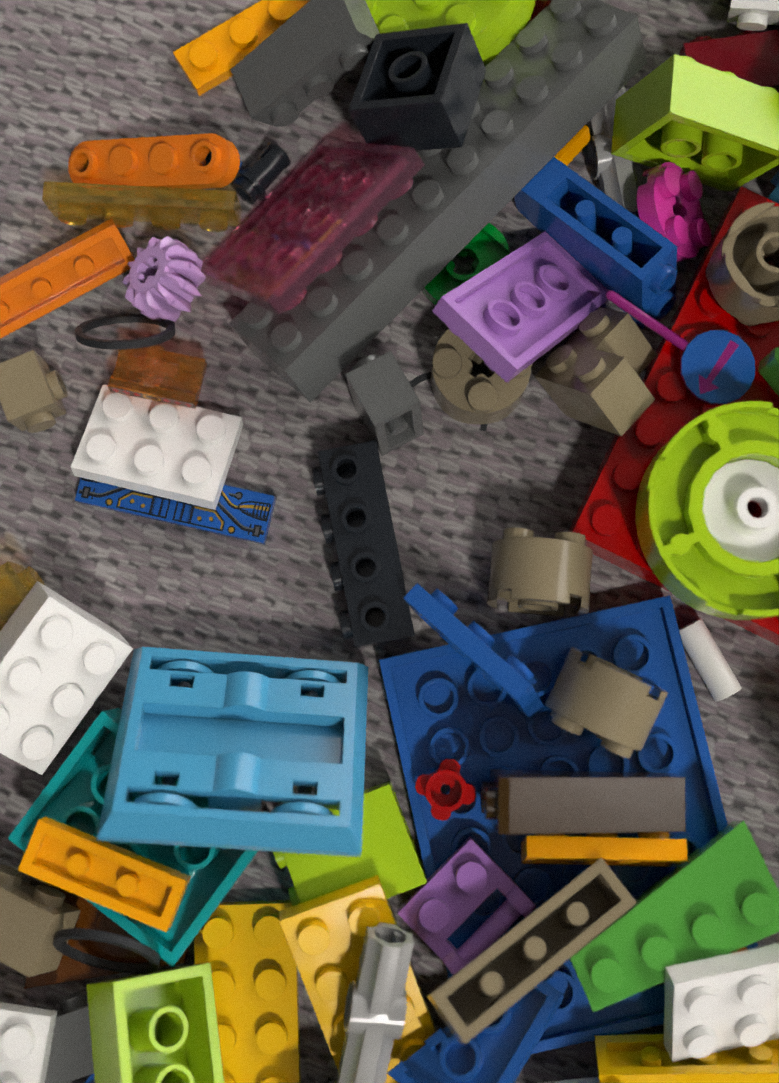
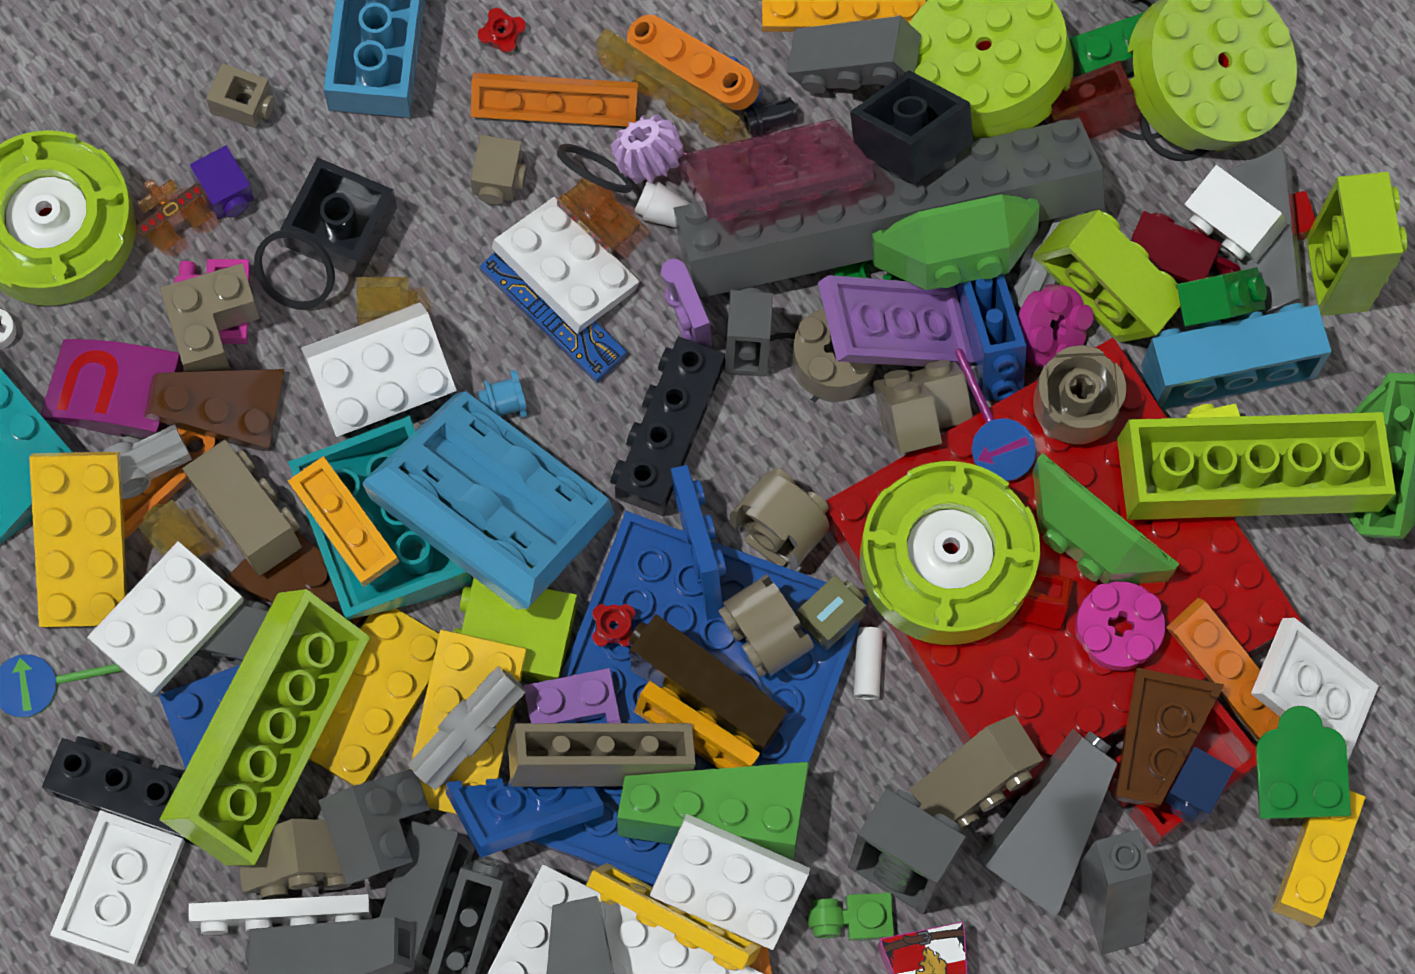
camera: 25 degrees right, 10 degrees down
black piece [53,928,161,974] -> none
none -> dark azure brick [477,370,527,418]
none -> white cone [634,181,690,228]
none -> medium lavender plate [661,259,713,348]
none -> olive brick [797,575,866,651]
none -> bright green wedge [872,194,1039,290]

